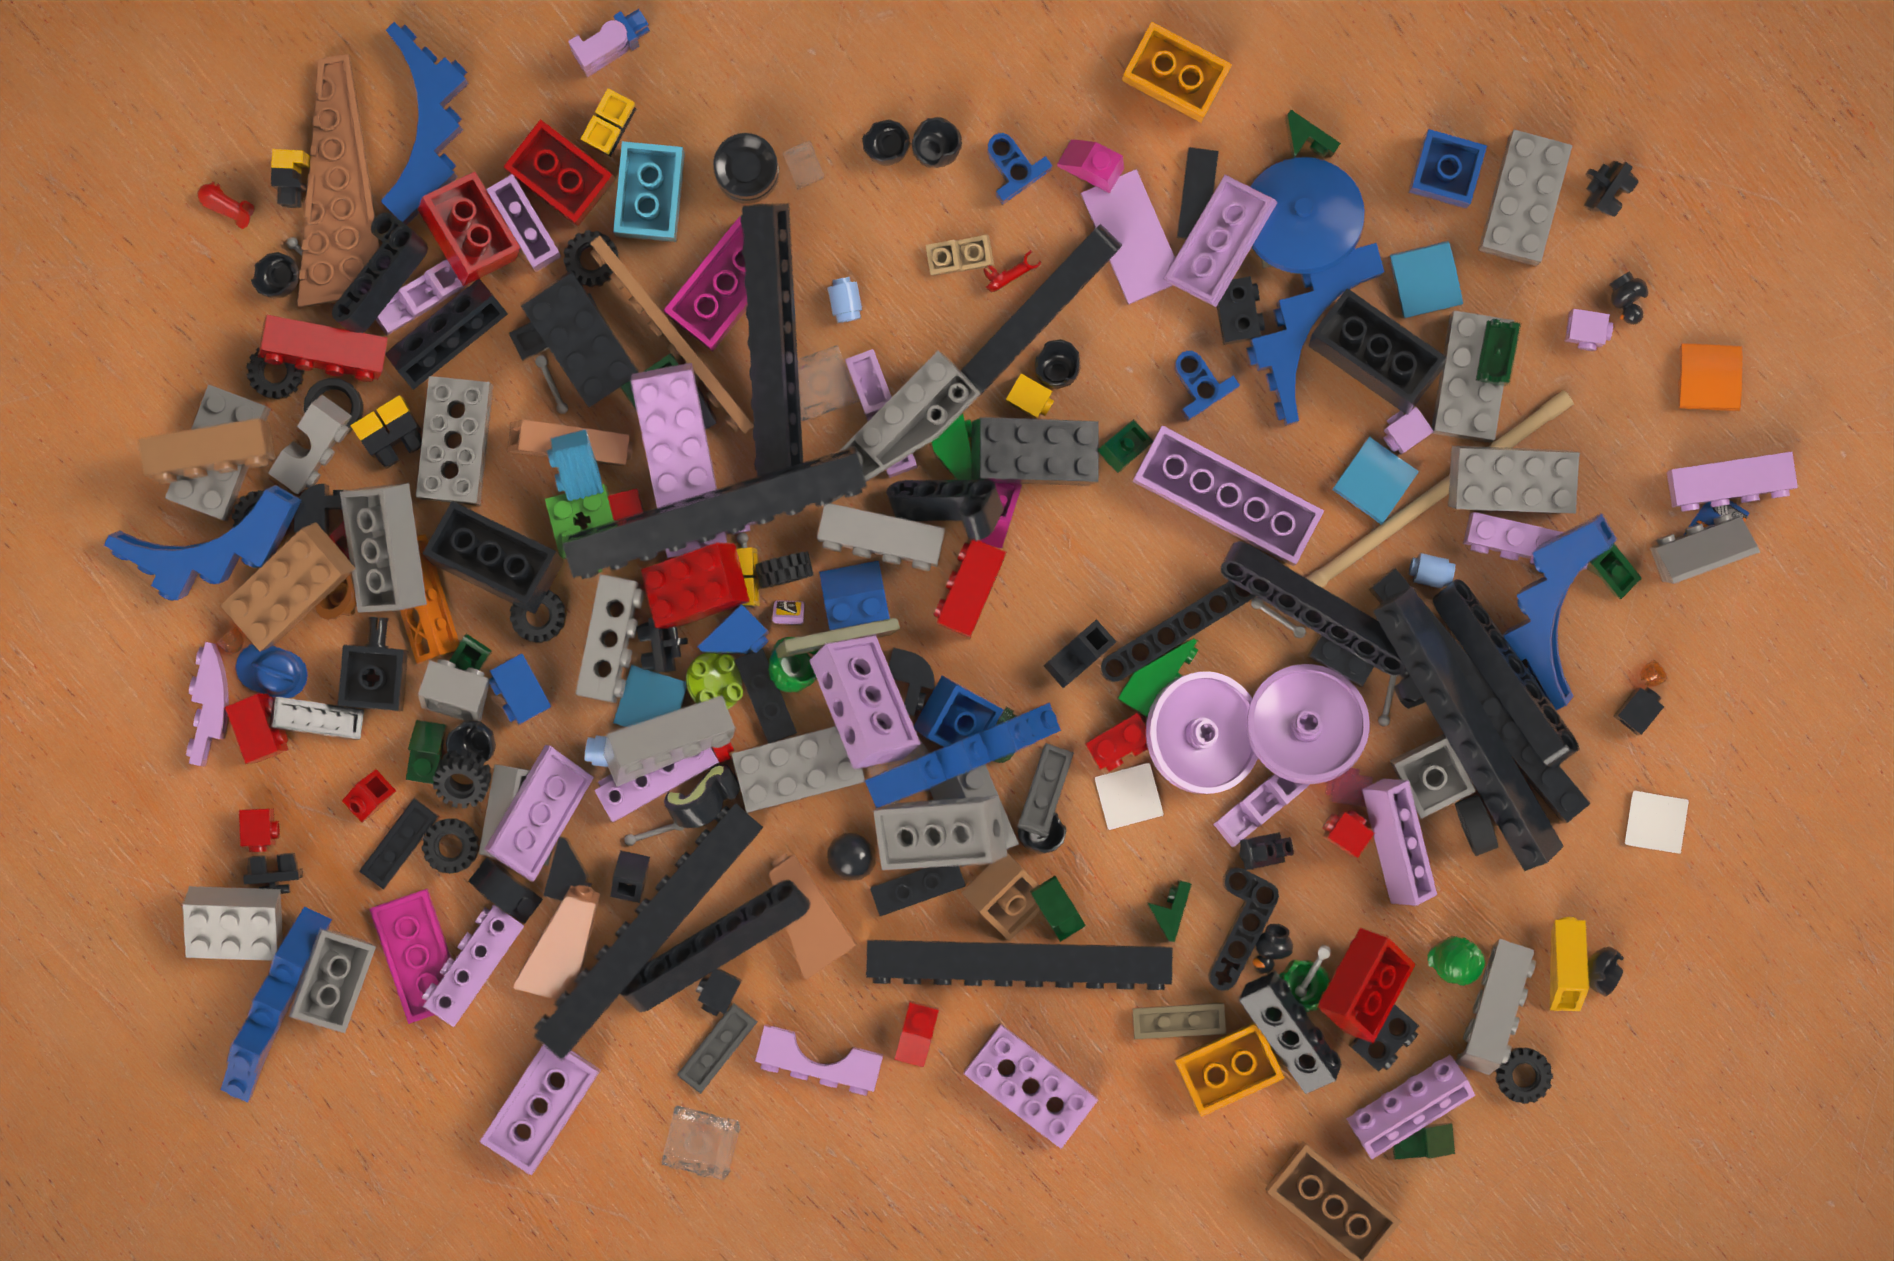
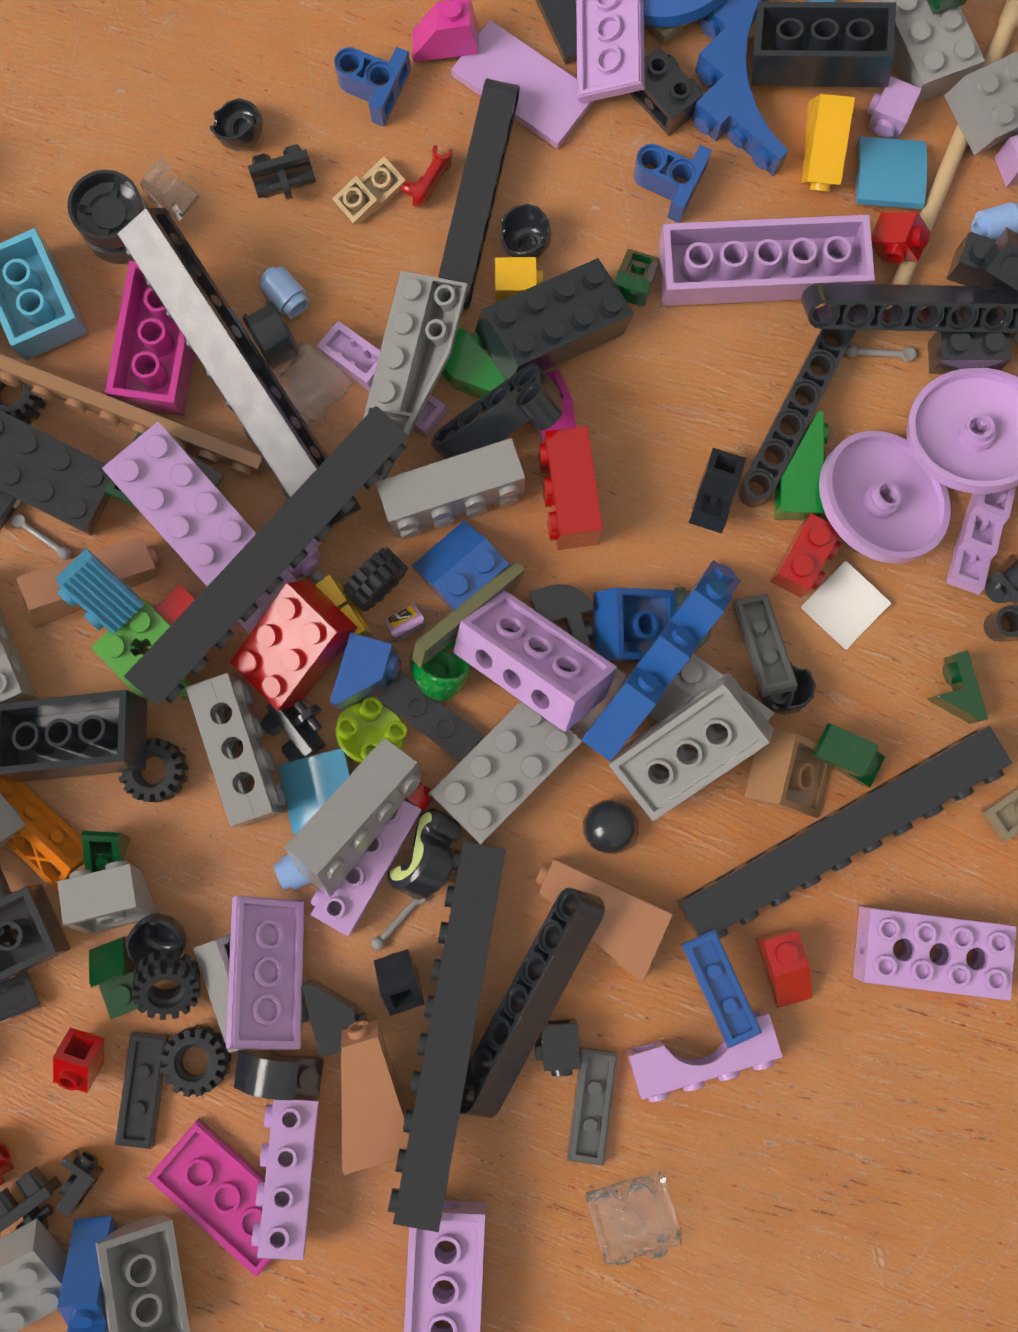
camera: 30 degrees left, 5 degrees down
blue brick [488,653,552,725] -> none
black plate [870,865,966,916] -> none
black hair [912,117,962,168] -> none
none -> black bracket [55,1149,105,1217]
none -> black animal [243,302,300,368]
none -> black hips [248,144,316,200]
none -> blue tile [681,929,762,1048]
none -> yellow slope [802,94,855,192]
none -> red brick [871,212,931,264]

